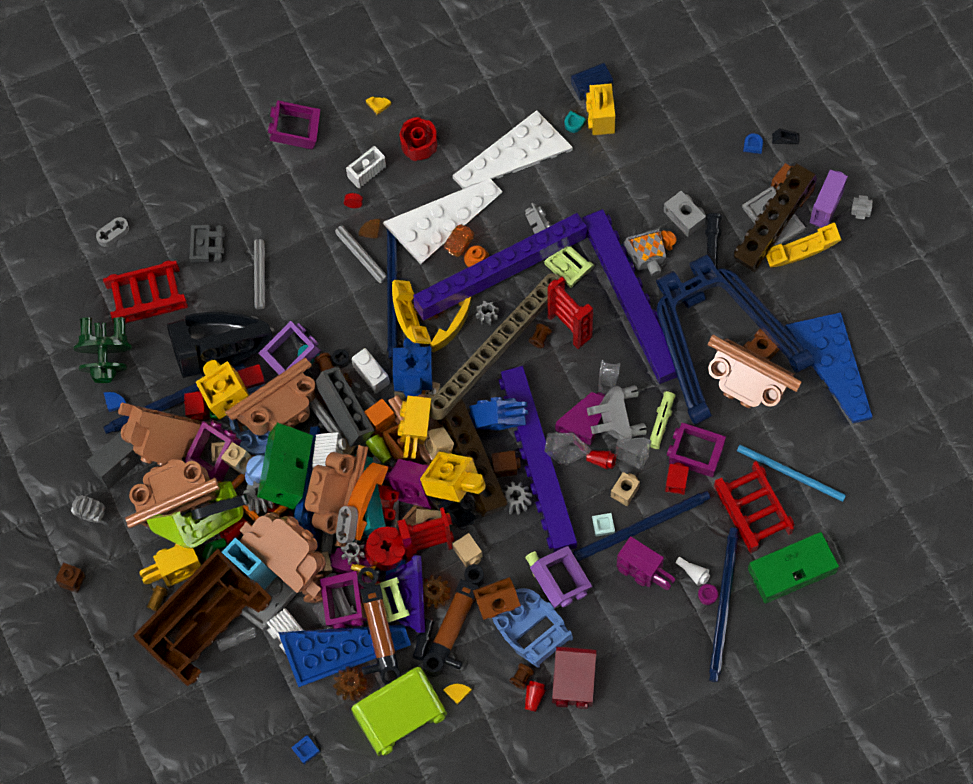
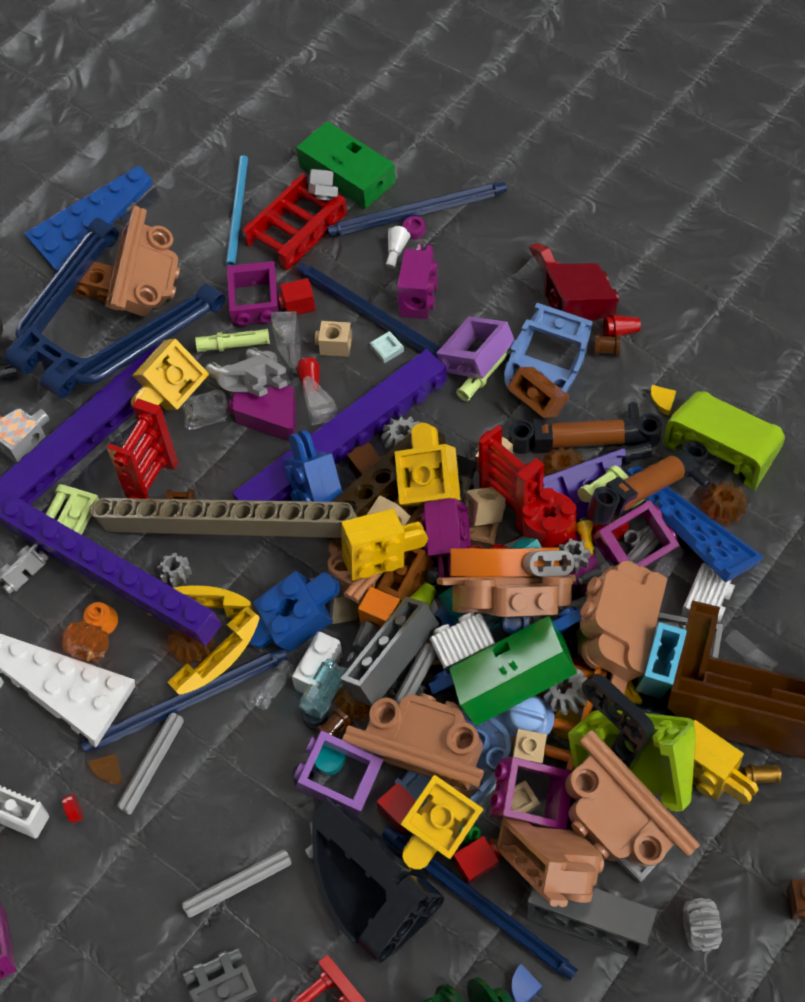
camera: 115 degrees left, 10 degrees down
none -> yellow brick [131,339,209,410]
none -> clear axle [254,660,294,709]
none -> clear light blue hinge [299,658,348,719]
none -> light grey bracket [308,169,338,200]
none -> red slope [528,242,563,270]
none -> dark grey piece [577,561,616,586]

